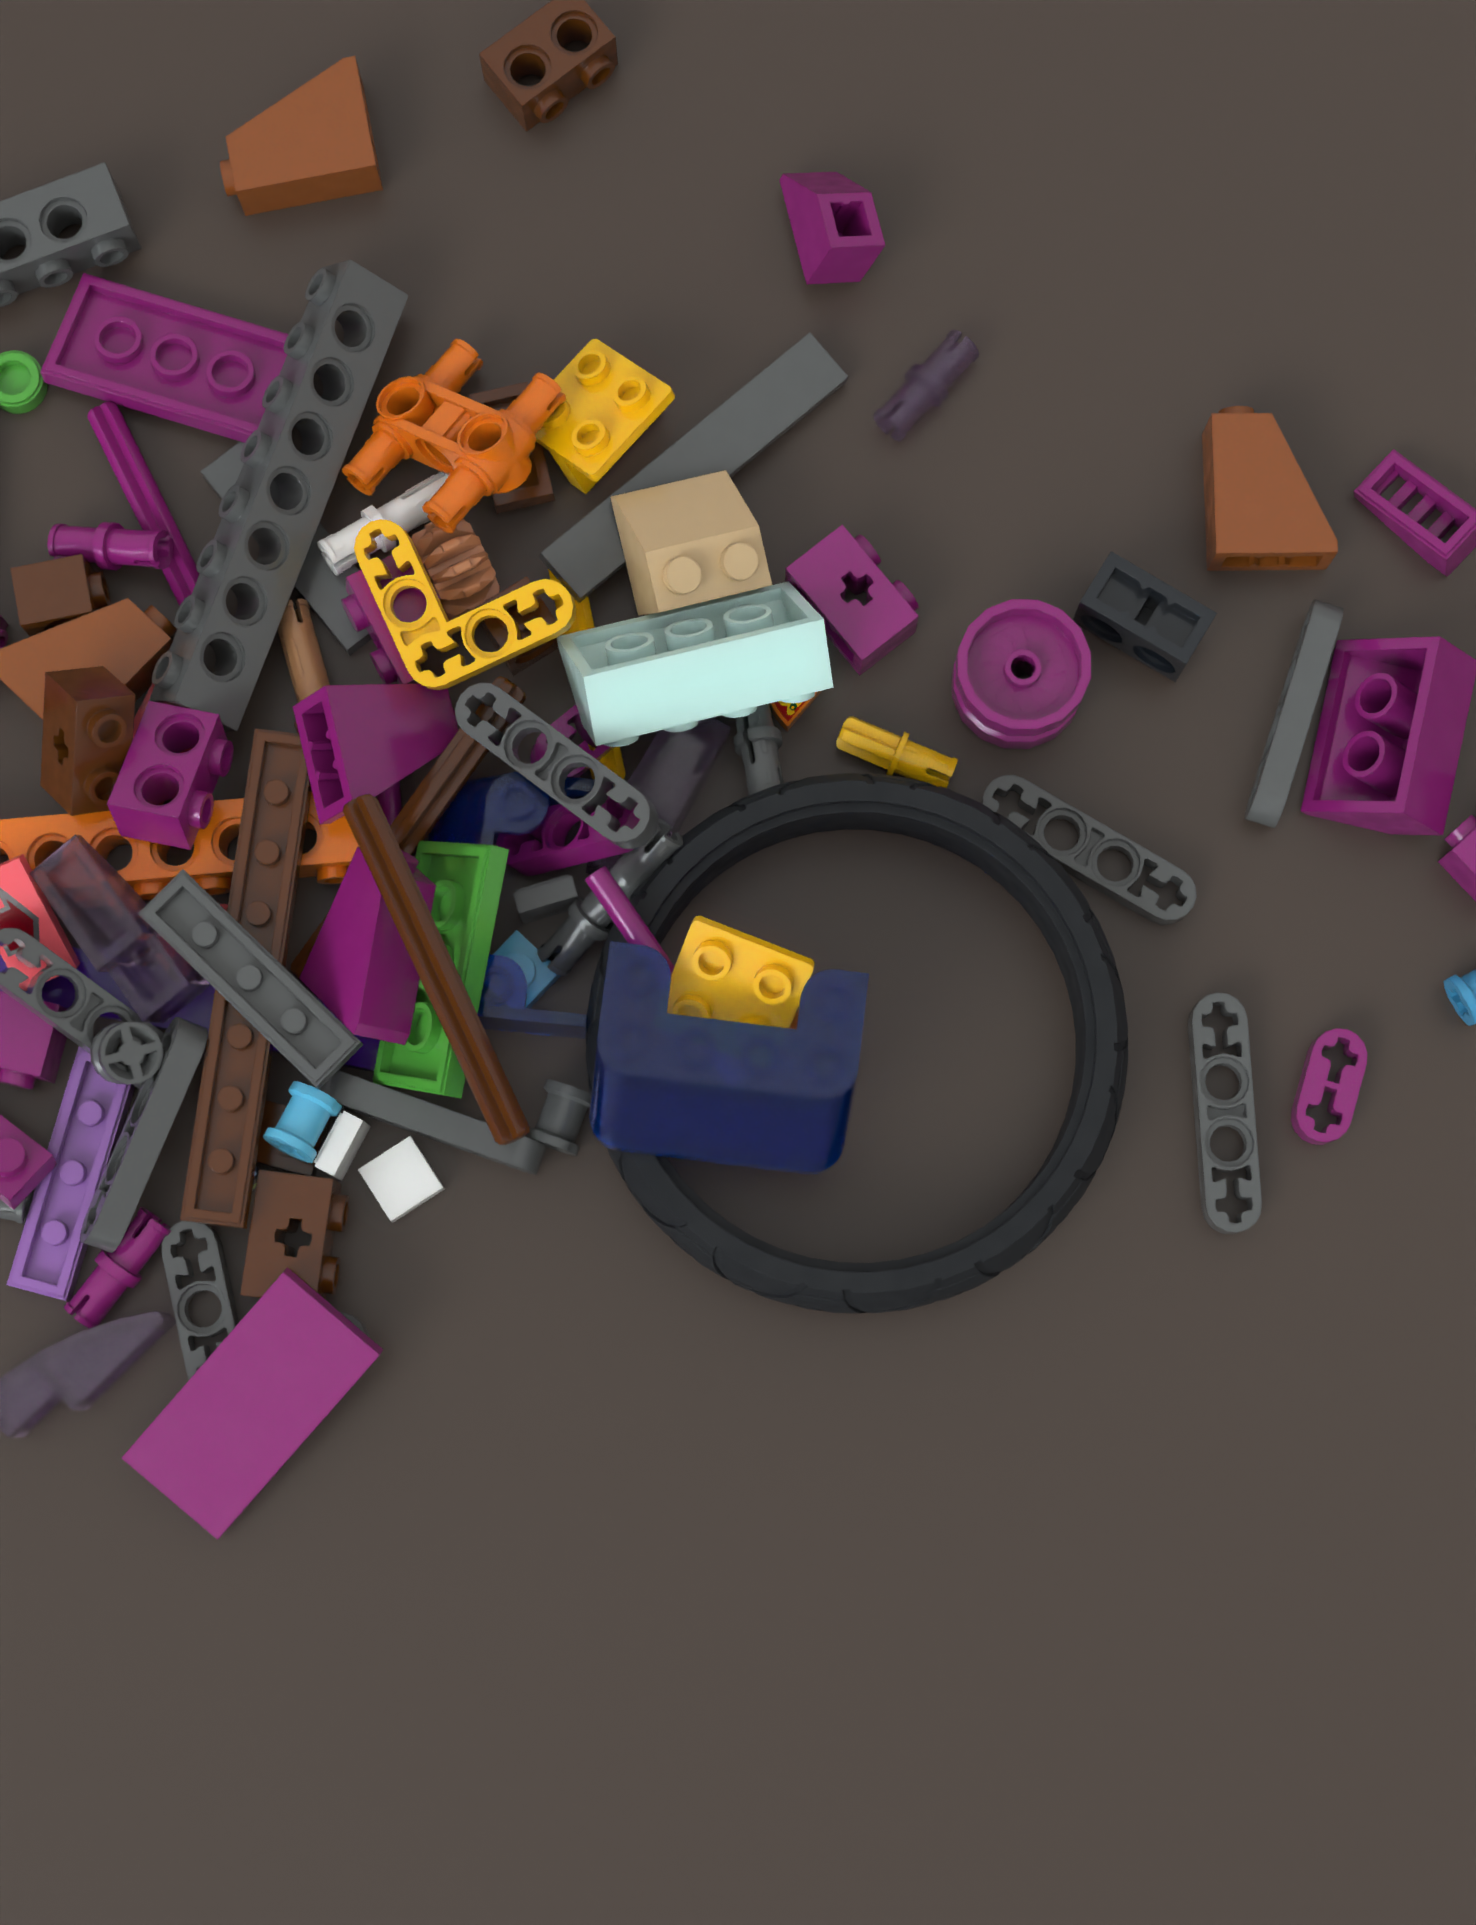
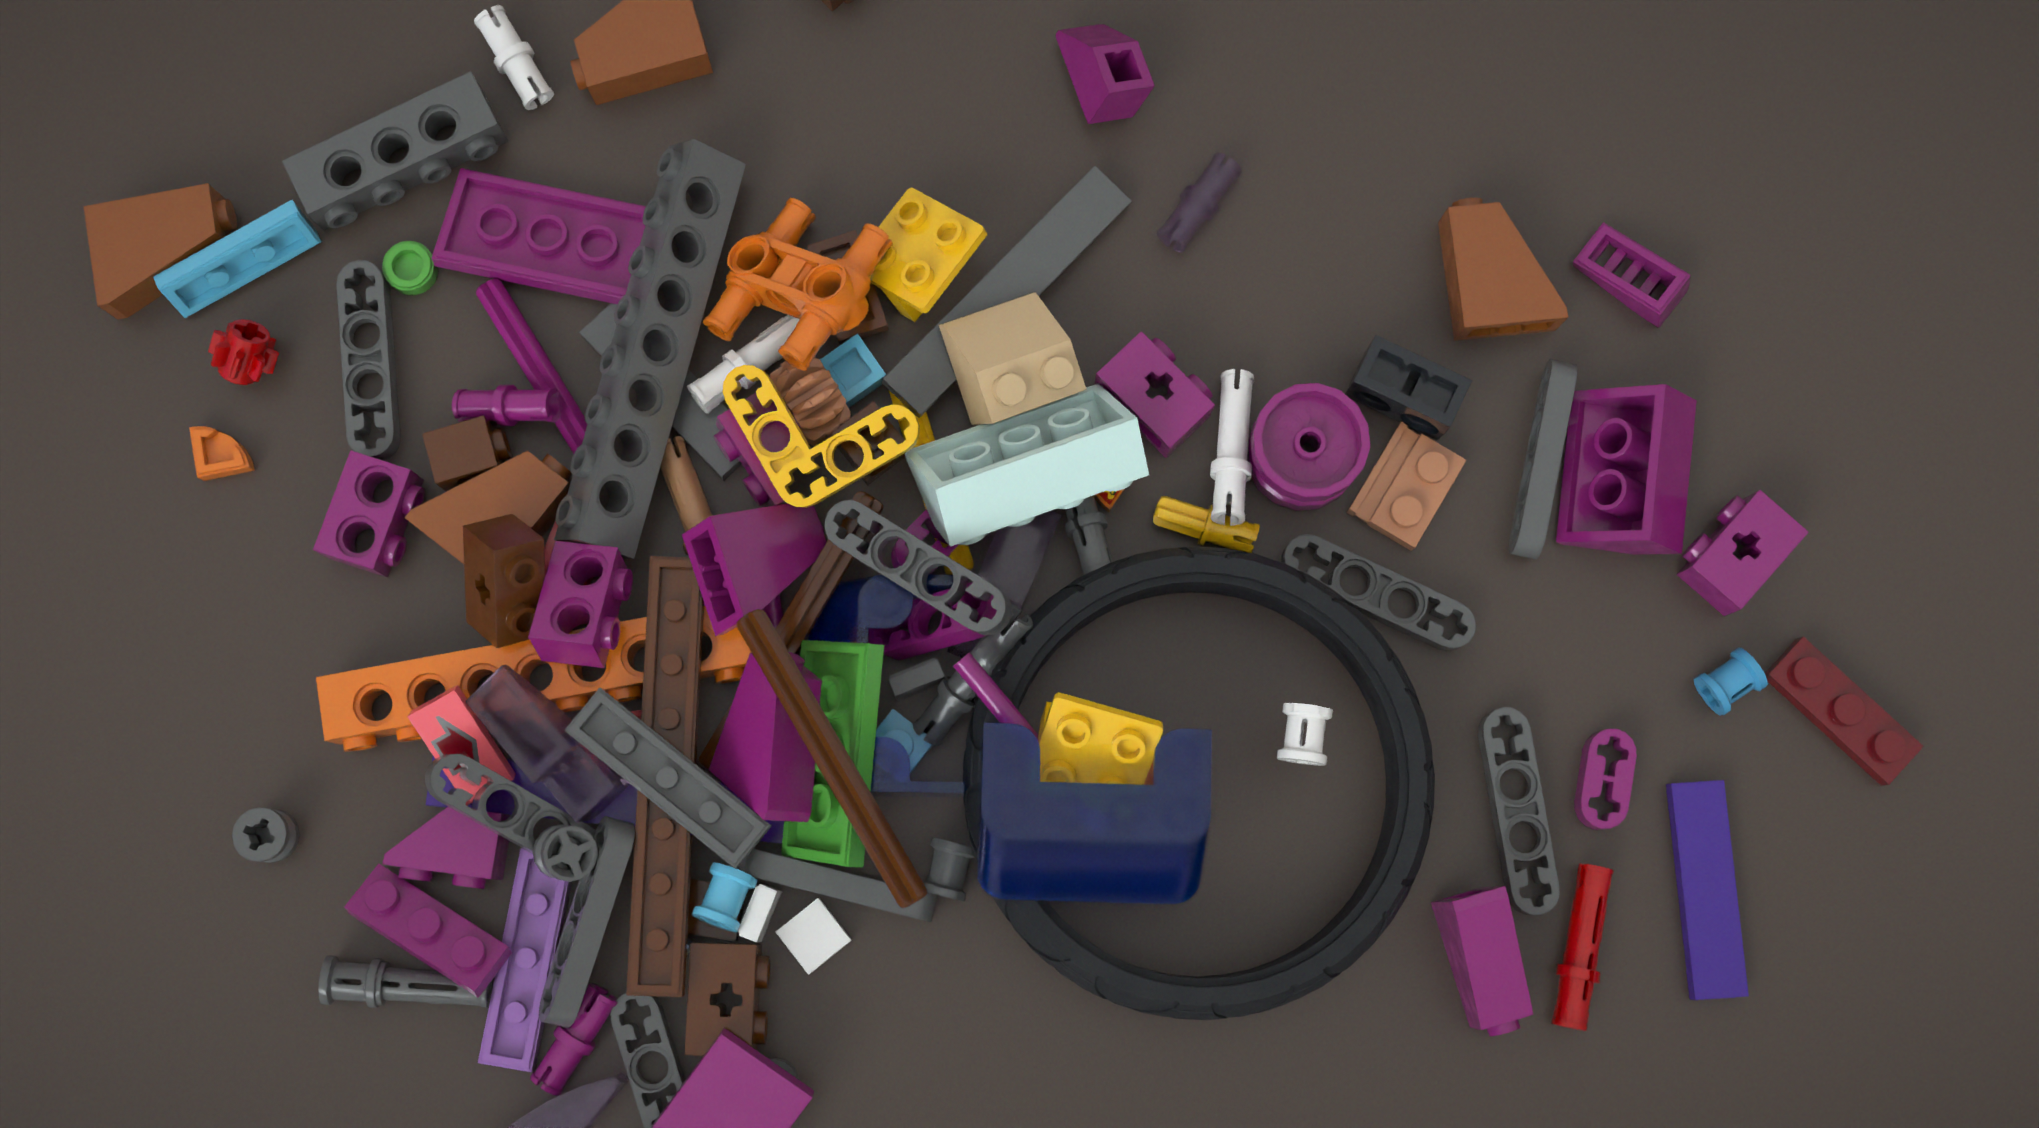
camera: 10 degrees left, 0 degrees up
none -> white pin [474,5,554,110]
none -> medium azure plate [820,333,886,408]
none -> white pin [1210,369,1254,526]
none -> white bush [1277,703,1333,766]
none -> nougat plate [1346,422,1467,551]
none -> magenta slope [1431,886,1534,1037]
none -> red pin [1551,863,1614,1031]
none -> dark purple tile [1666,780,1749,1000]

